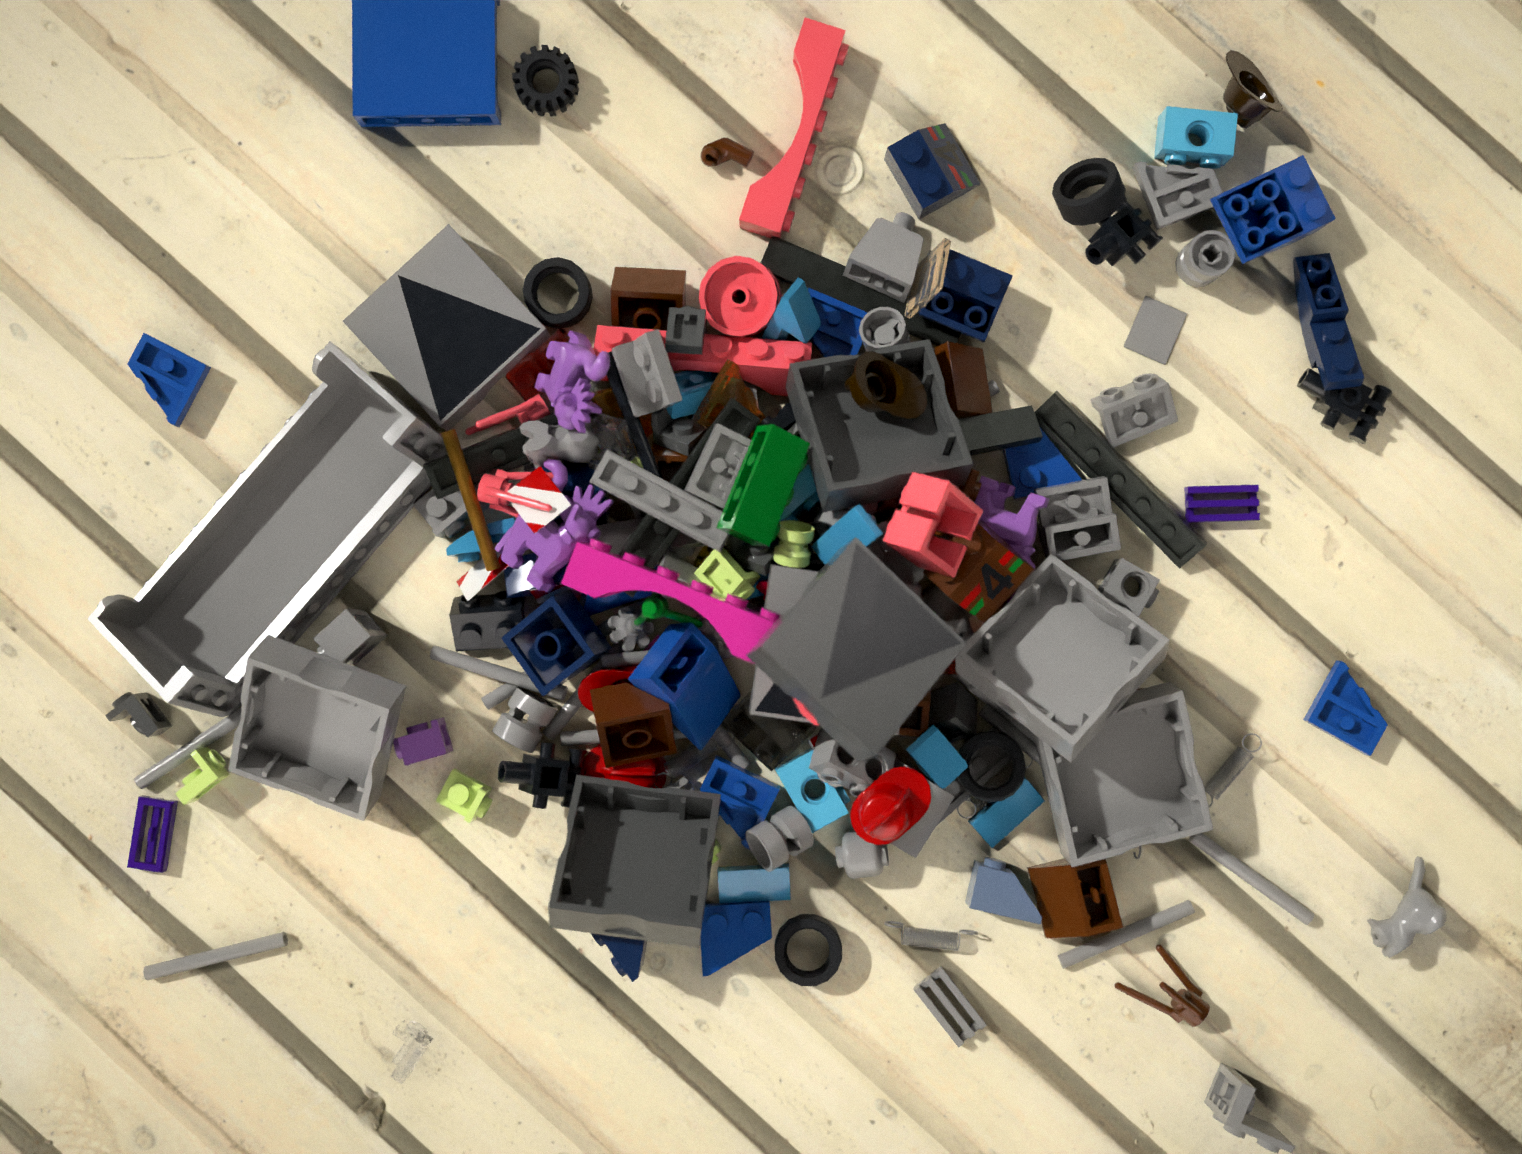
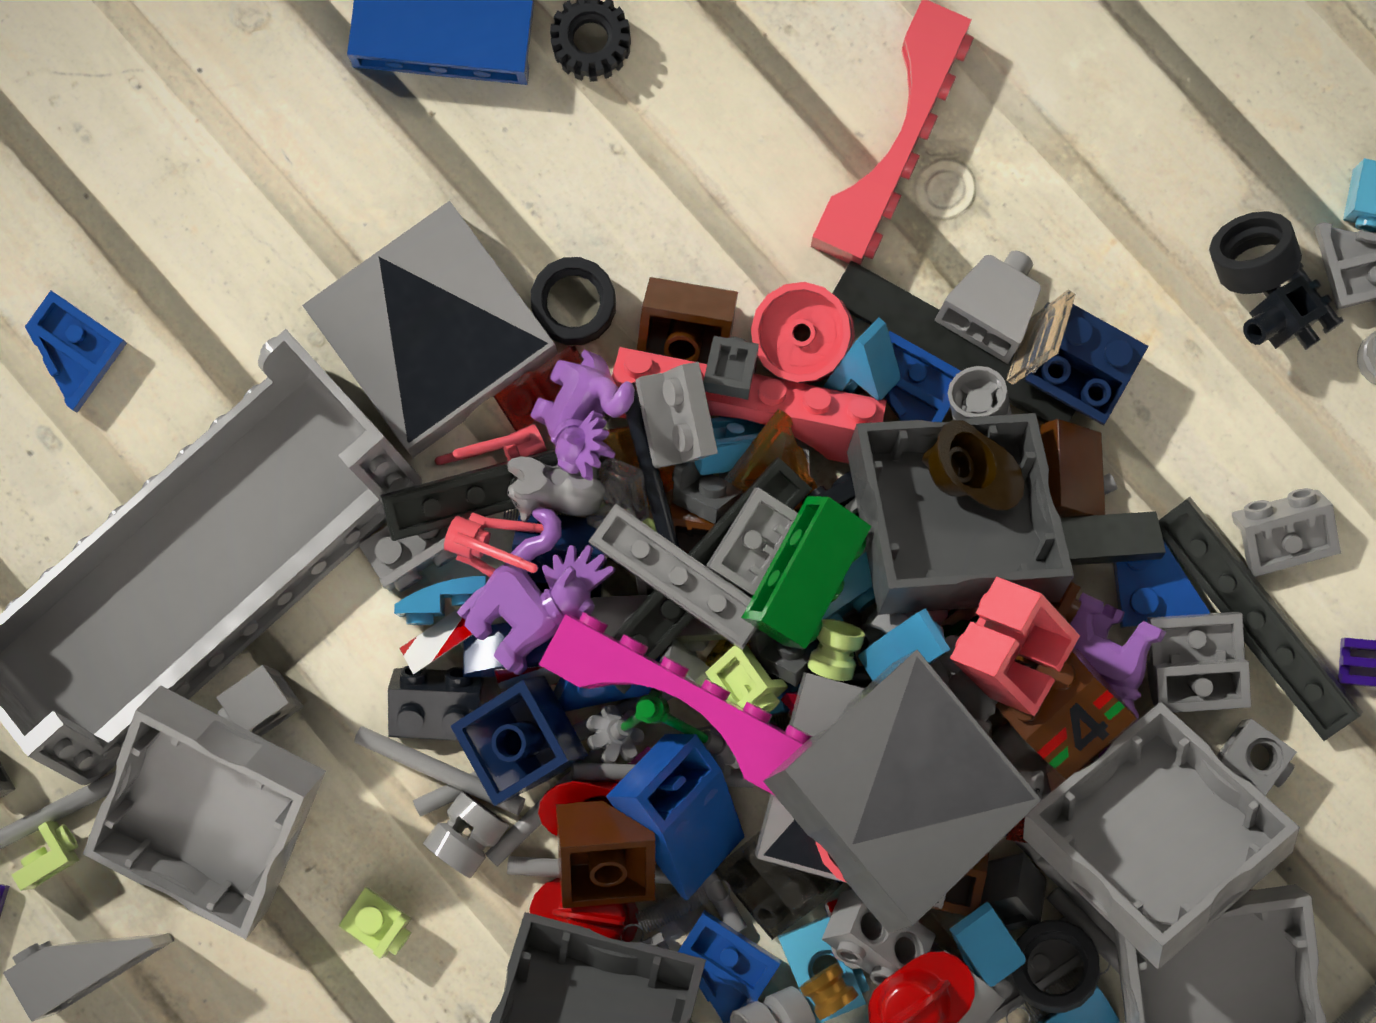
camera: 10 degrees right, 5 degrees down
medium lavender brick [393,717,453,766] -> none
pearl gold bar [441,429,501,571] -> none
black piece [498,742,587,809] -> none
white sticker [507,466,571,534] -> none
reddish brown arm [700,137,754,167] -> none
dark blue slope [884,123,980,220] -> none
light grey sticker [1123,296,1187,365] -> none
none -> light grey slope [3,933,174,1022]
none -> pearl gold wheel [799,962,858,1020]

